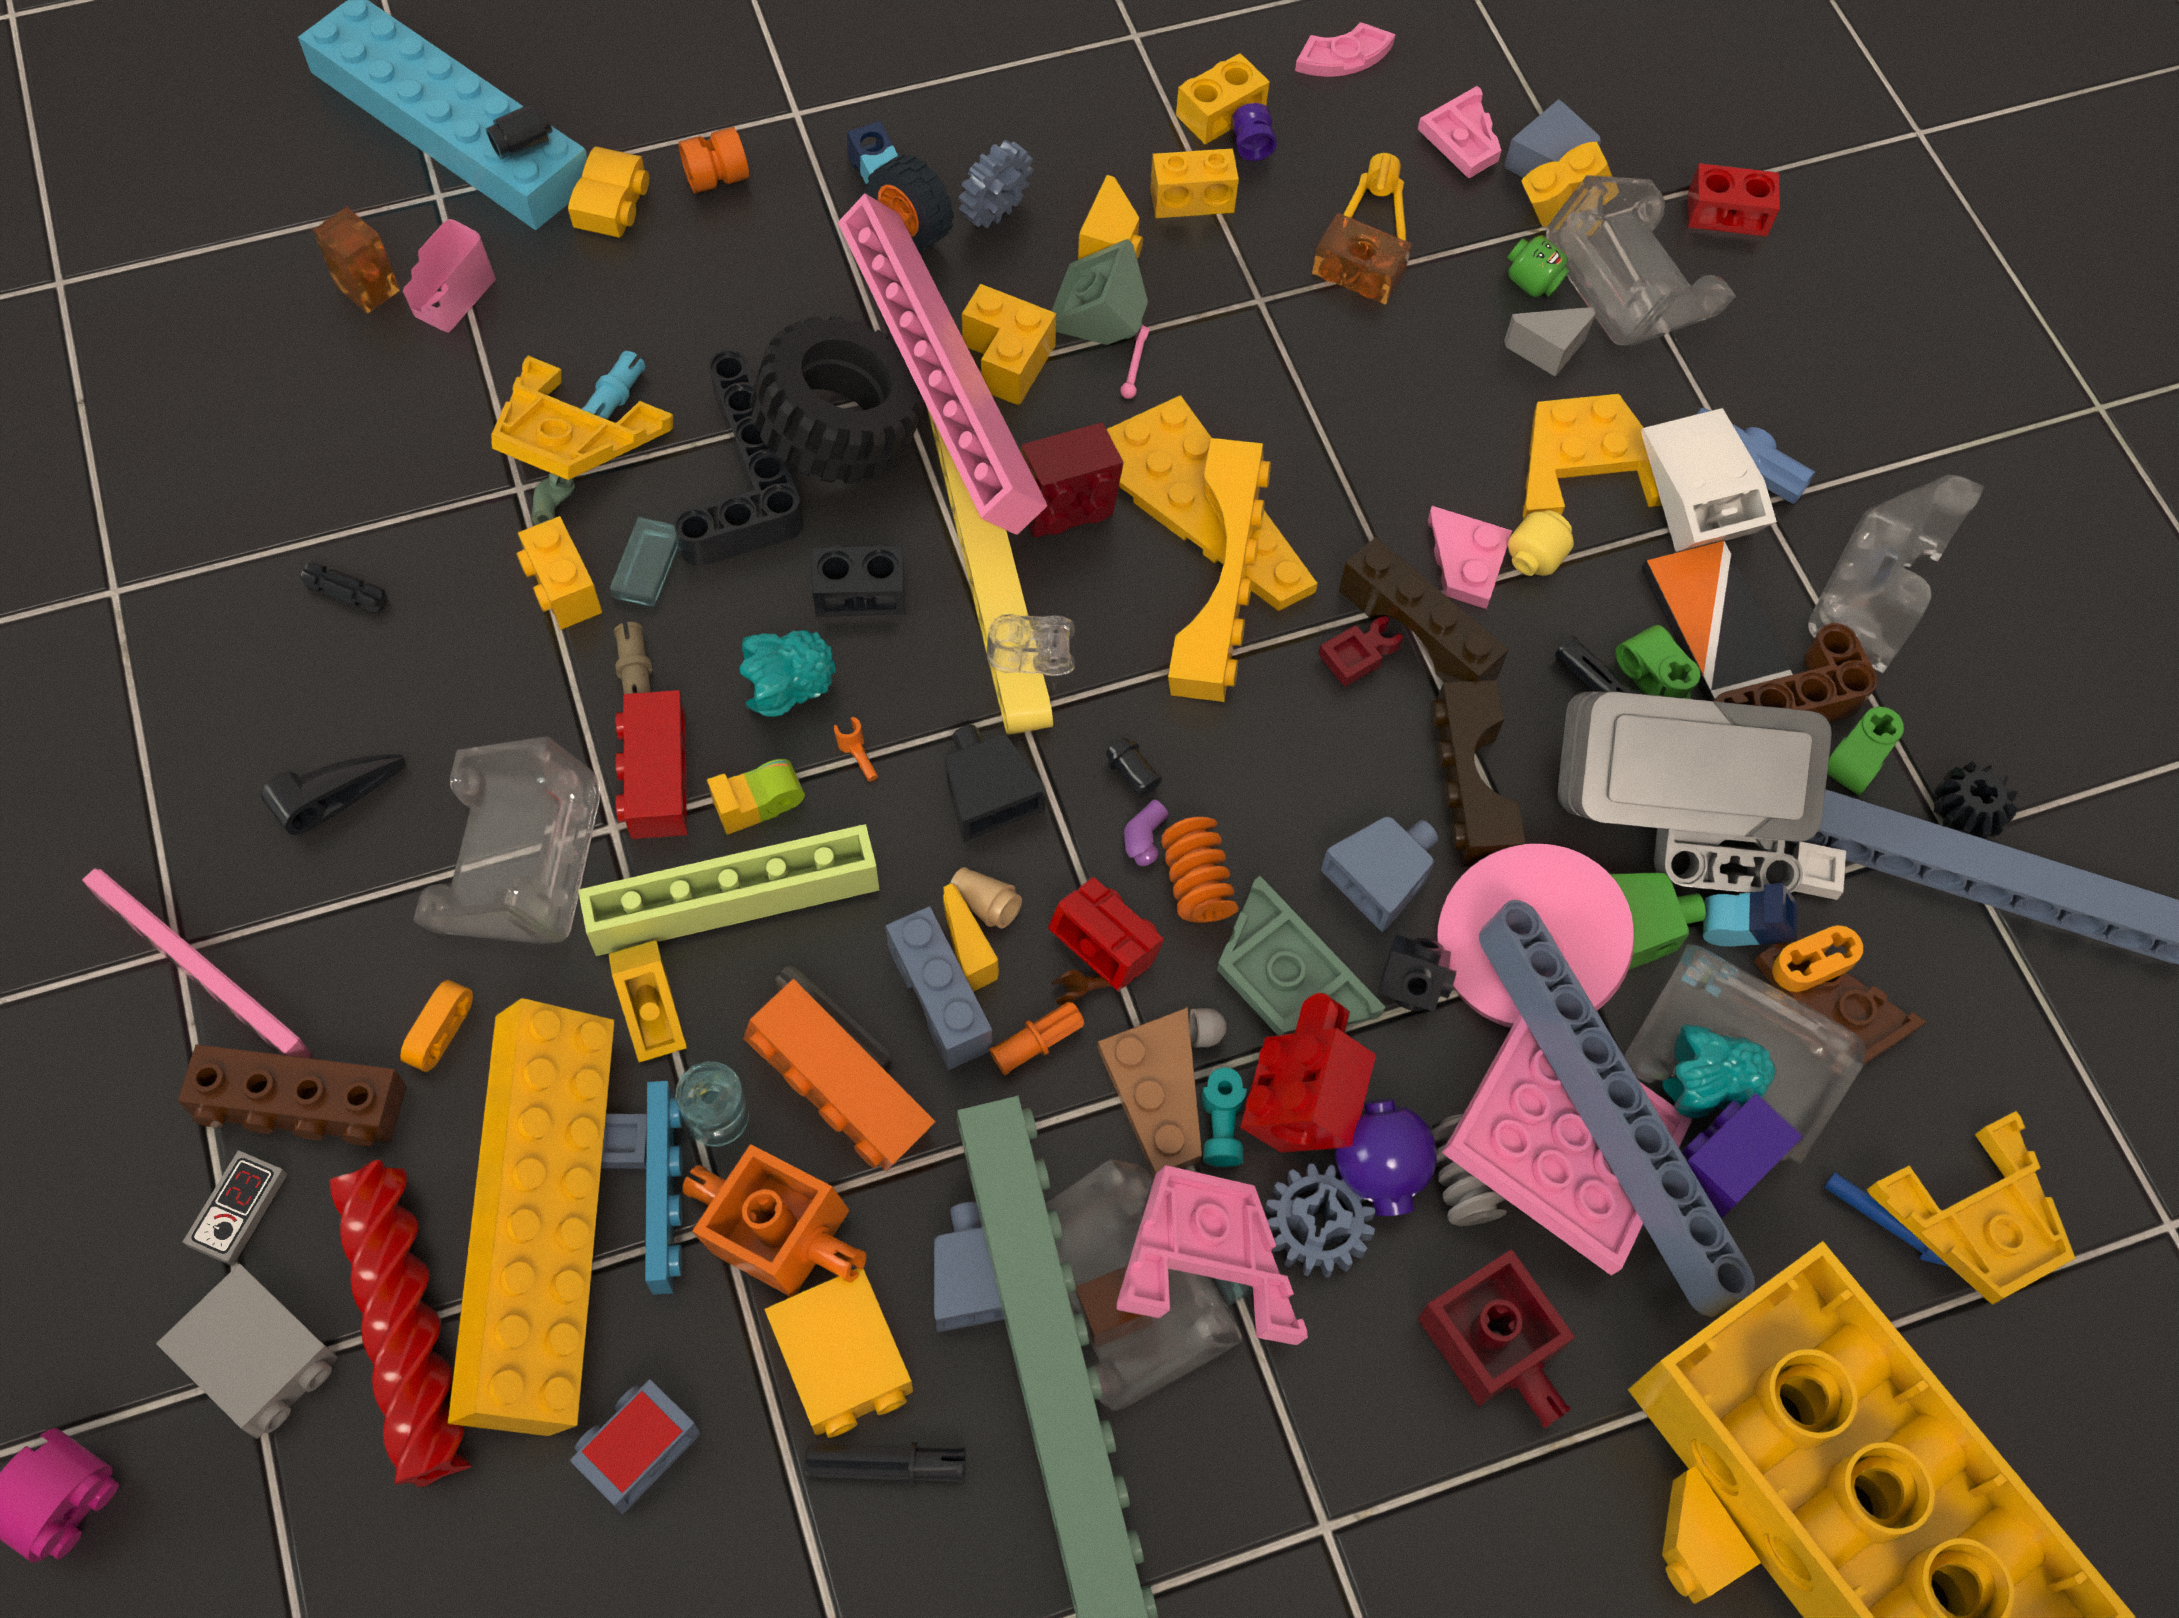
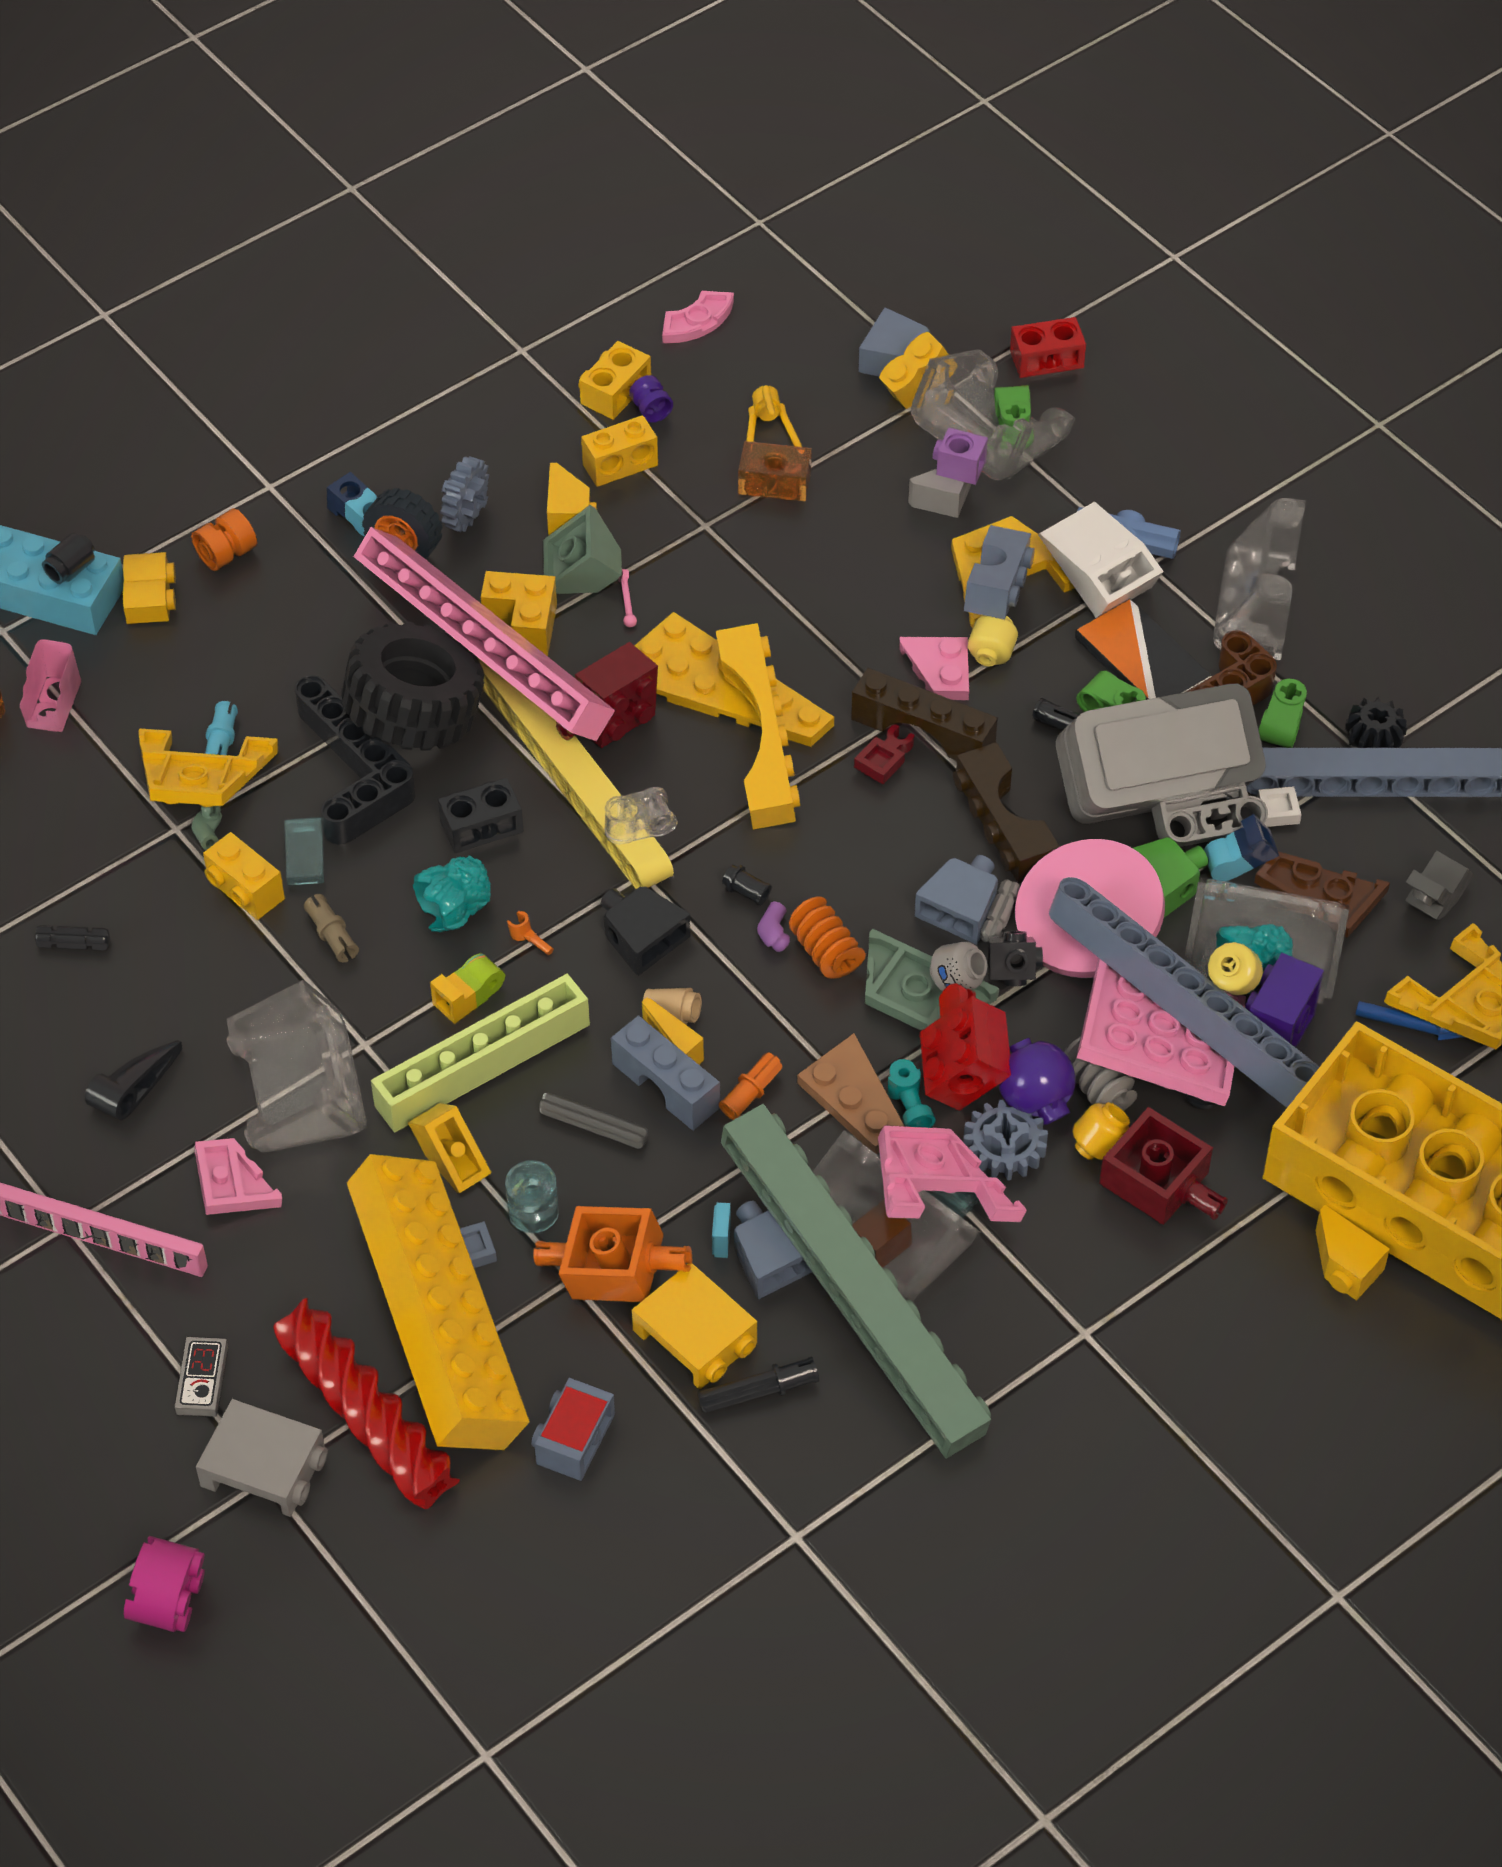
camera: 15 degrees left, 10 degrees down
reddish brown brick [177,1044,406,1146] -> none
light orange beam [400,979,473,1072] -> none
red brick [615,690,688,839] -> none
dark azure plate [645,1081,683,1295] -> none
orange wedge [743,978,936,1172] -> none
red brick [1048,877,1164,992] -> none
reddish brown hand [1051,969,1112,1006] -> none
light grey hinge [1188,1008,1227,1048] -> none
bright pink wing [1418,86,1501,178] -> none
bright green head [1507,235,1570,298] -> none
light orange beam [1772,925,1863,992] -> none
none -> bright pink wing [194,1138,282,1215]
none -> medium azure tile [712,1202,731,1258]
none -> light grey head [929,942,988,991]
none -> medium lavender brick [933,428,988,485]
none -> sand blue arch [964,525,1035,620]
none -> light grey axle [980,879,1020,942]
none -> bright green piece [994,385,1031,447]
none -> yellow head [1073,1102,1130,1160]
none -> light yellow head [1208,942,1263,995]
none -> dark grey brick [1405,850,1474,920]

